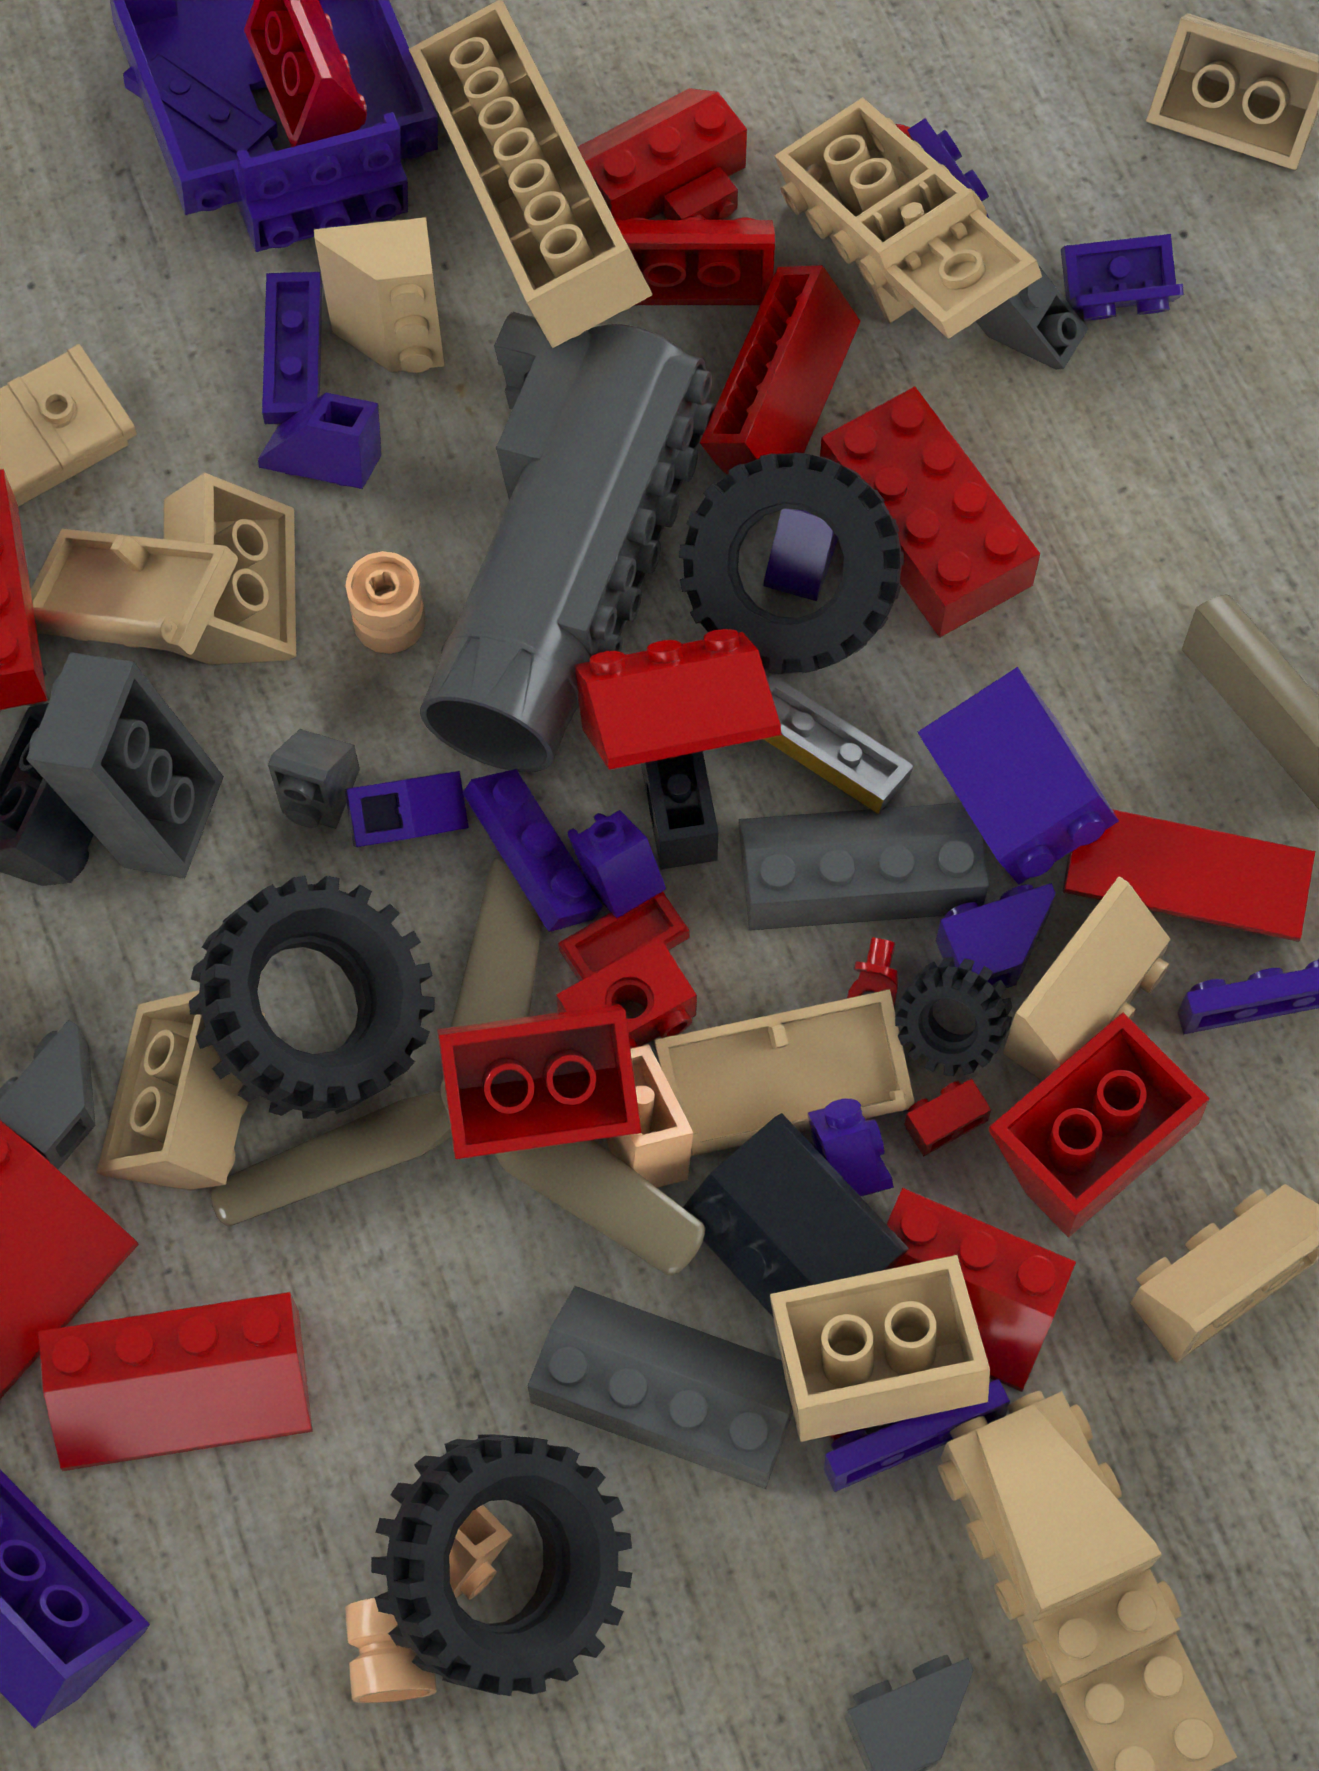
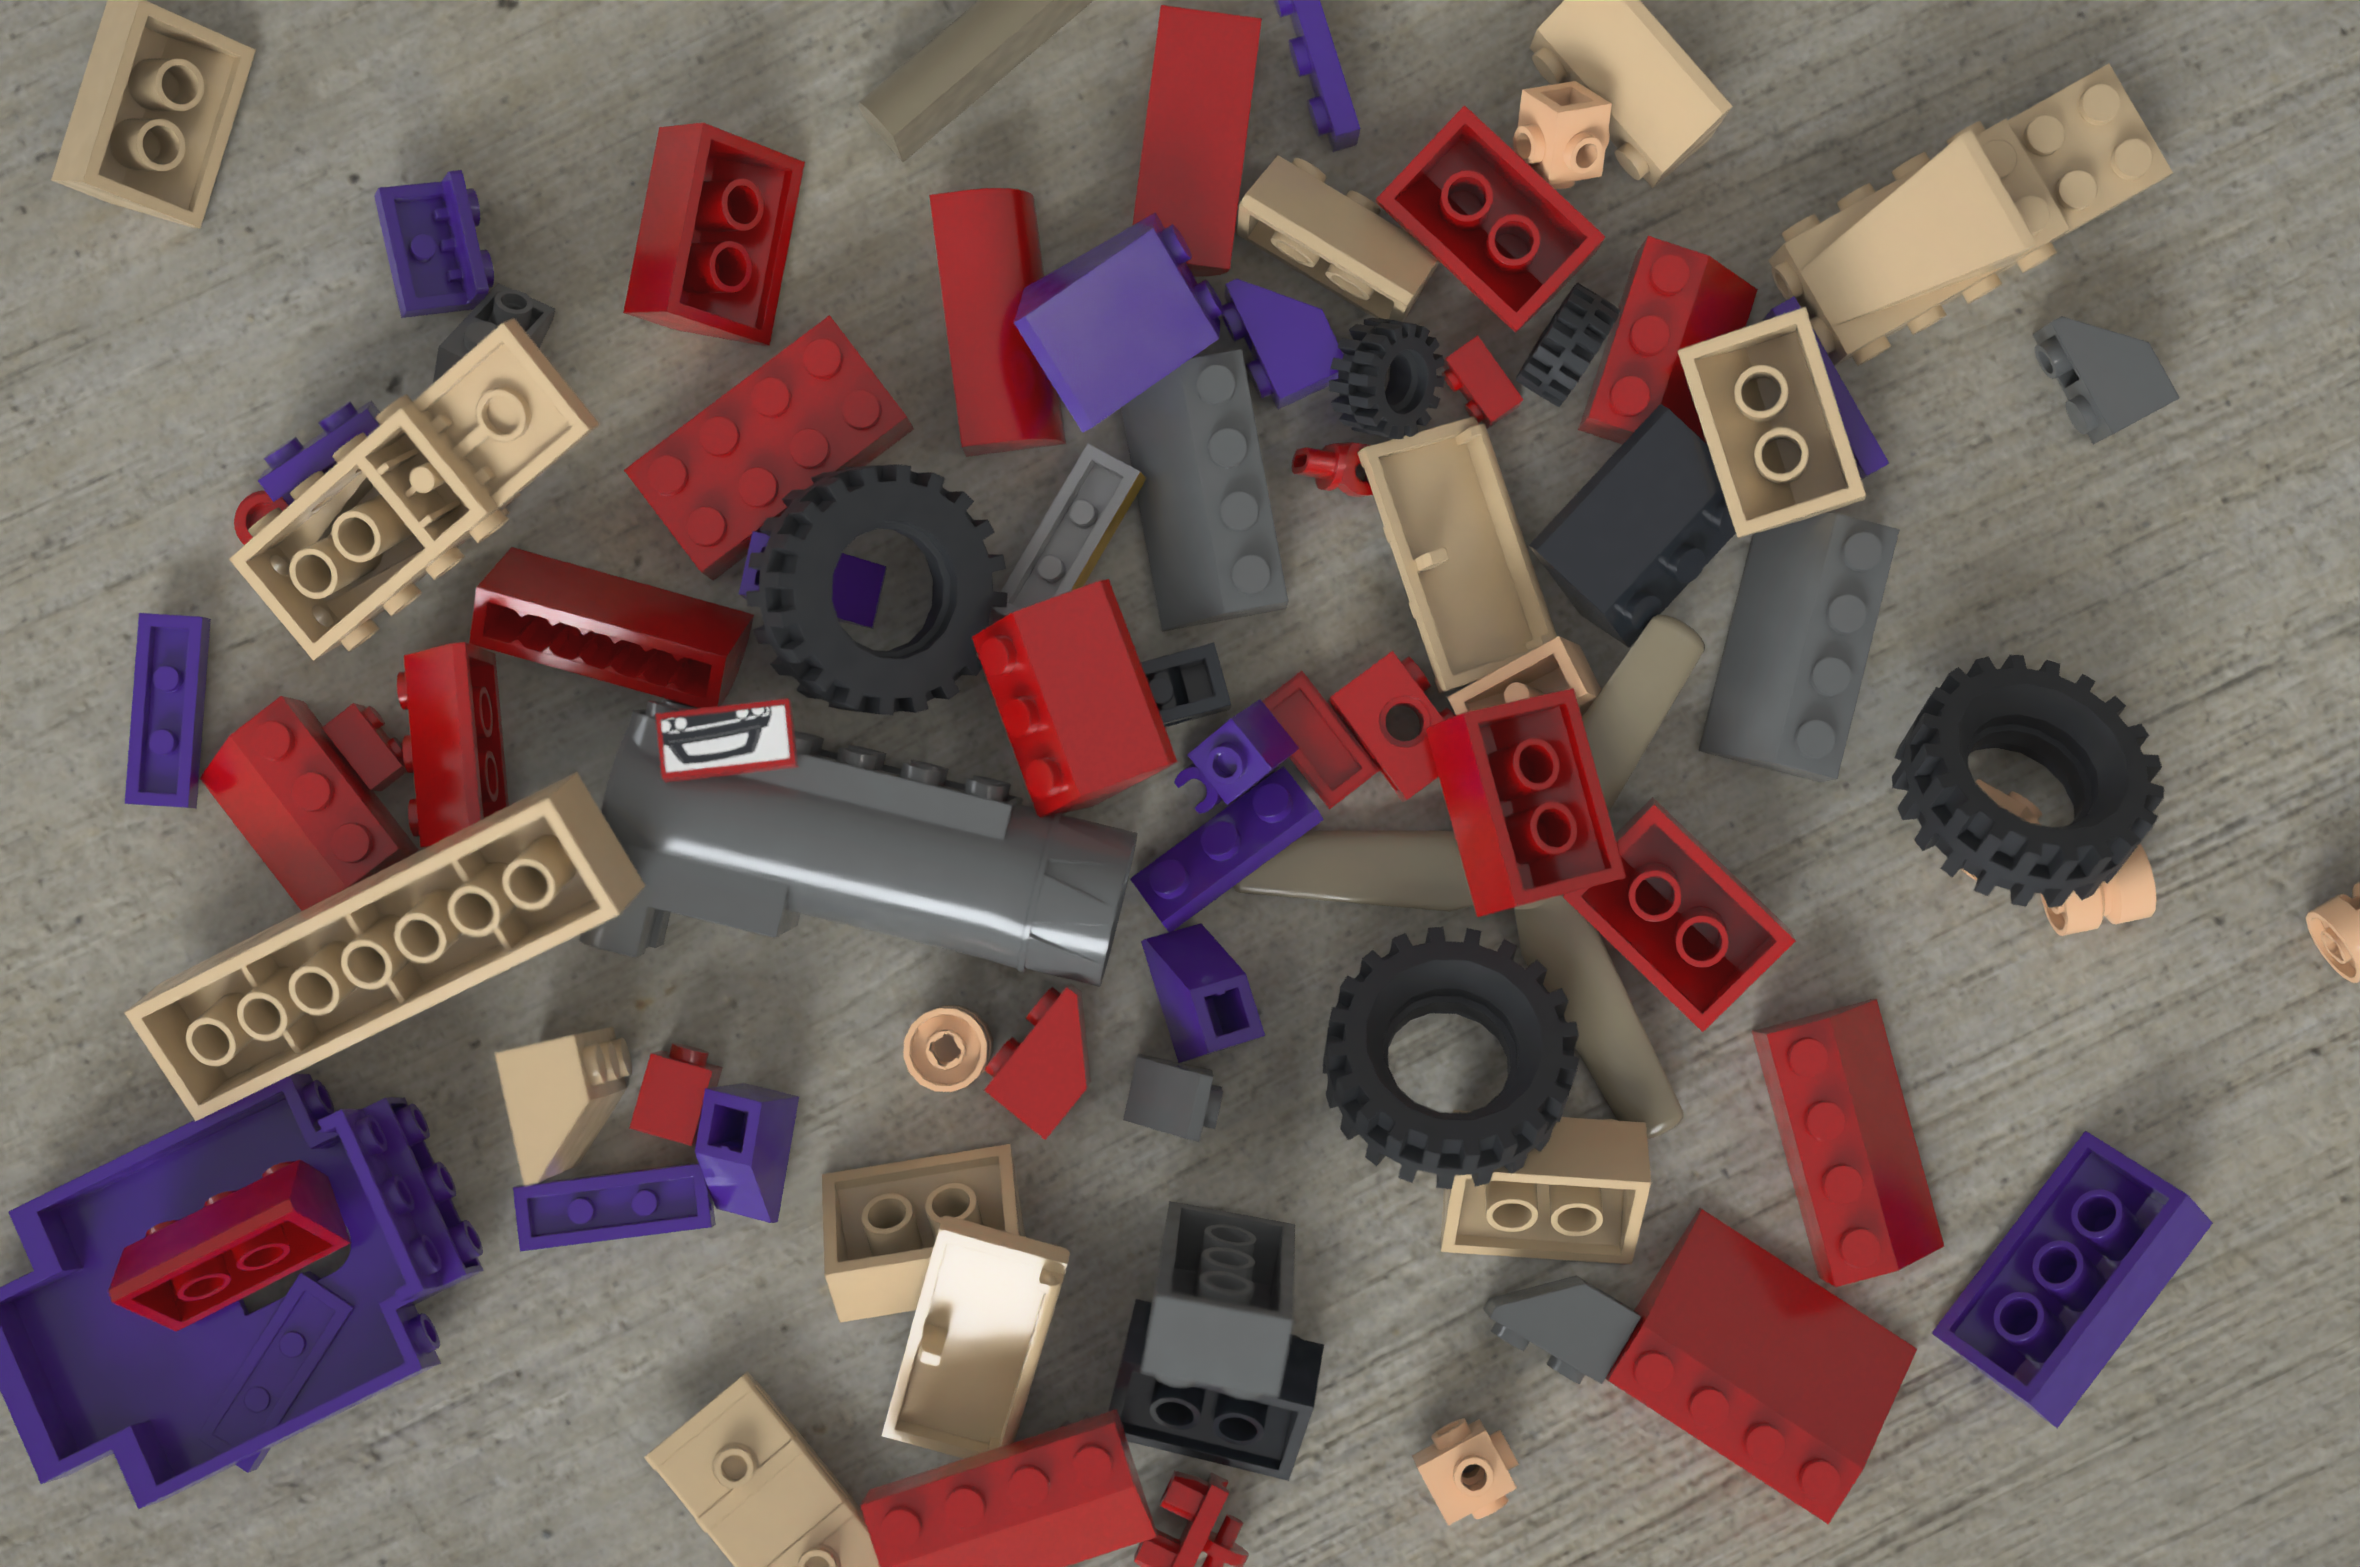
camera: 95 degrees left, 20 degrees up
dark purple brick [808,1099,894,1197] -> none
none -> dark purple plate [124,613,211,808]
none -> red slope [623,122,805,346]
none -> red brick [629,1043,723,1146]
none -> tile [655,698,798,782]
none -> red brick [929,188,1066,457]
none -> red slope [984,984,1091,1140]
none -> light nougat brick [1513,81,1612,189]
none -> black tyre [1515,282,1621,407]
none -> red slope [1562,797,1796,1032]

